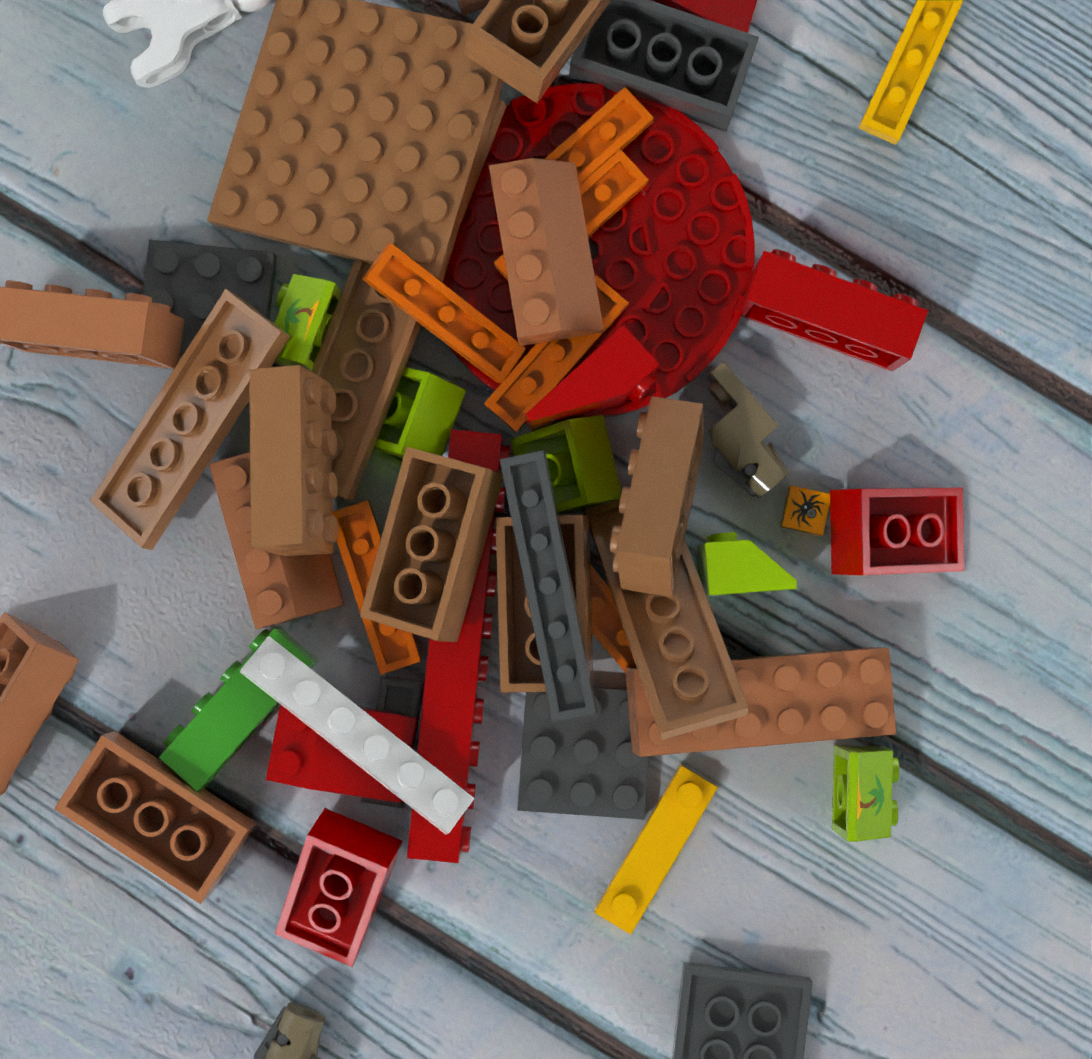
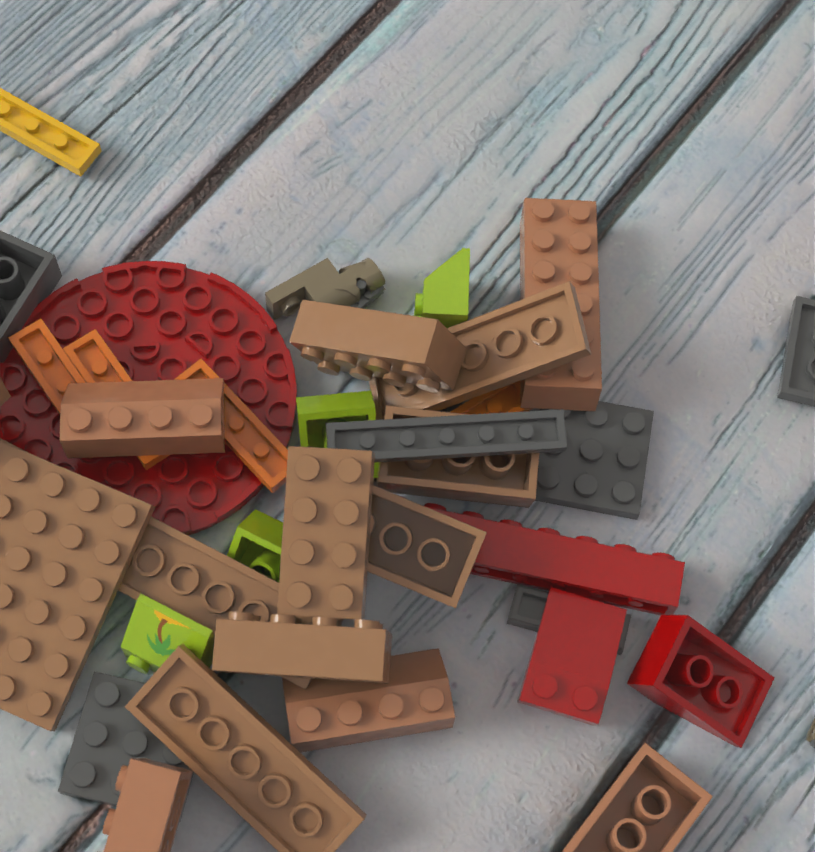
camera: 85 degrees left, 20 degrees down
bright green brick [159,627,318,792] -> none
white plate [240,636,475,835] -> none
orange plate [333,500,422,675] -> none
orange plate [362,243,526,383] -> none
red slope [525,325,659,430] -> none
yellow plate [594,764,718,935] -> none
red brick [739,249,929,372] -> none
light orange tile [780,485,830,536] -> none
red slope [830,487,965,576] -> none
lime slope [832,745,899,842] -> none
none -> medium nougat brick [277,446,375,620]

